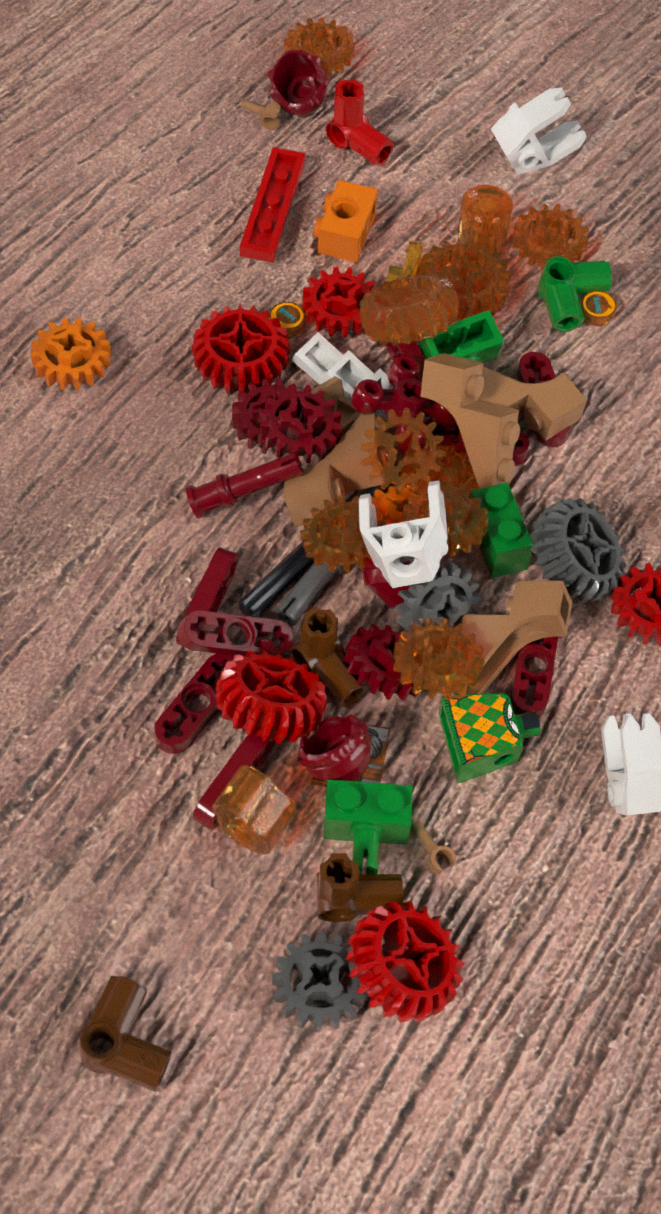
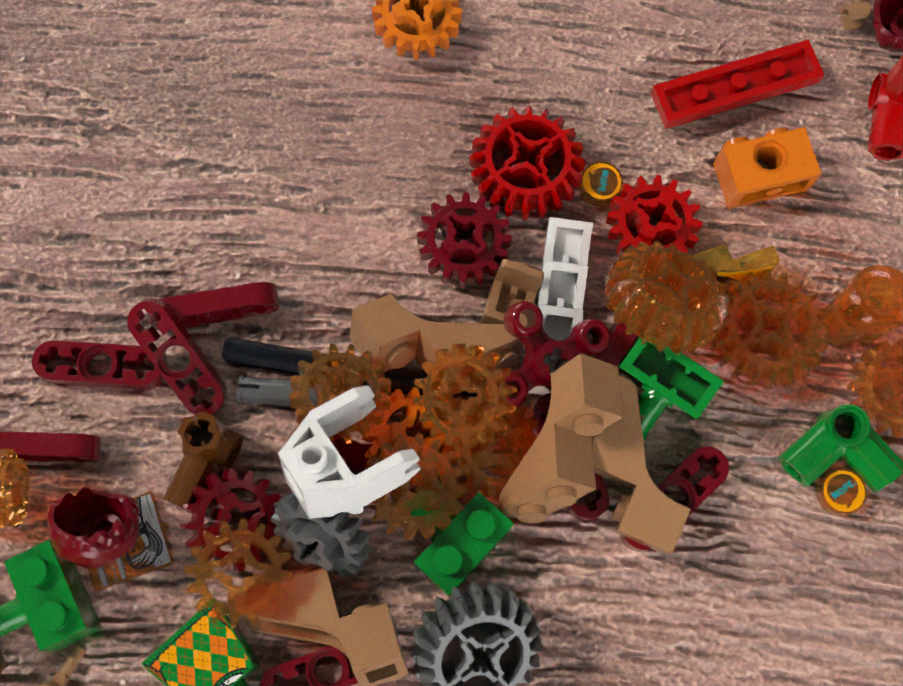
camera: 60 degrees right, 15 degrees up
dark red pin [186,451,304,519] -> none
red gear [215,650,327,744] -> none
dark red gear [259,384,342,463] -> none

